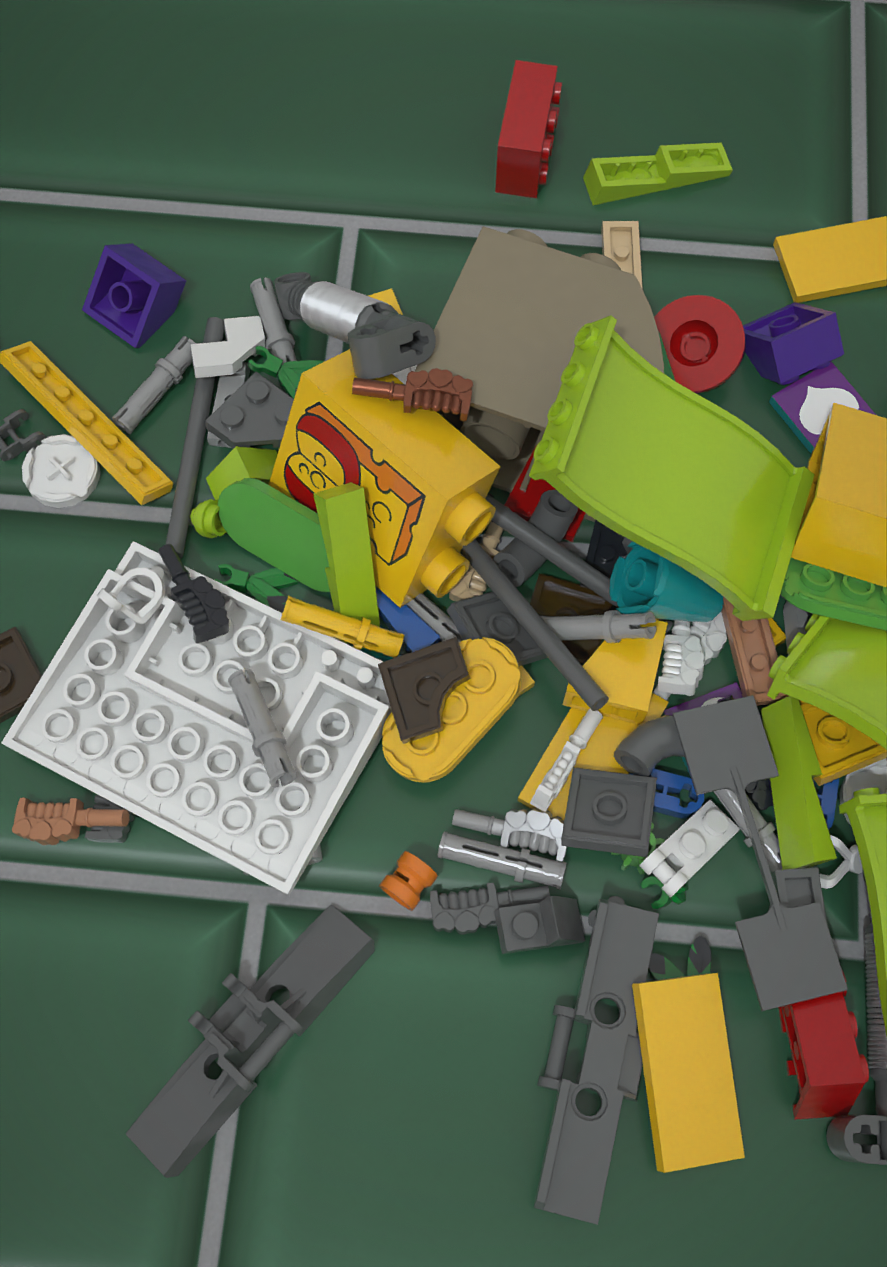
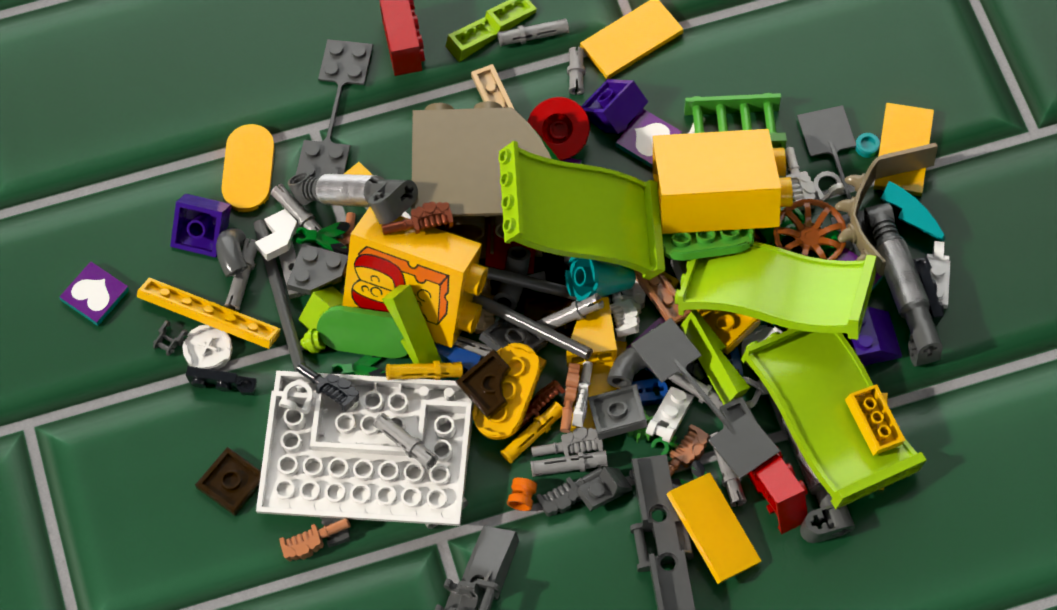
camera: 20 degrees left, 5 degrees down
none -> black hinge [186,366,257,395]
none -> dark grey cylinder [216,228,248,278]
none -> yellow tile [222,124,275,212]
none -> dark grey hinge [296,39,373,177]
none -> light grey pin [498,18,569,47]
none -> yellow pin [500,401,563,464]
none -> copper piece [512,380,565,436]
none -> nougat piece [560,362,580,433]
none -> light grey pin [567,47,586,95]
none -> nougat piece [668,424,709,476]
none -> light grey pin [709,432,747,507]

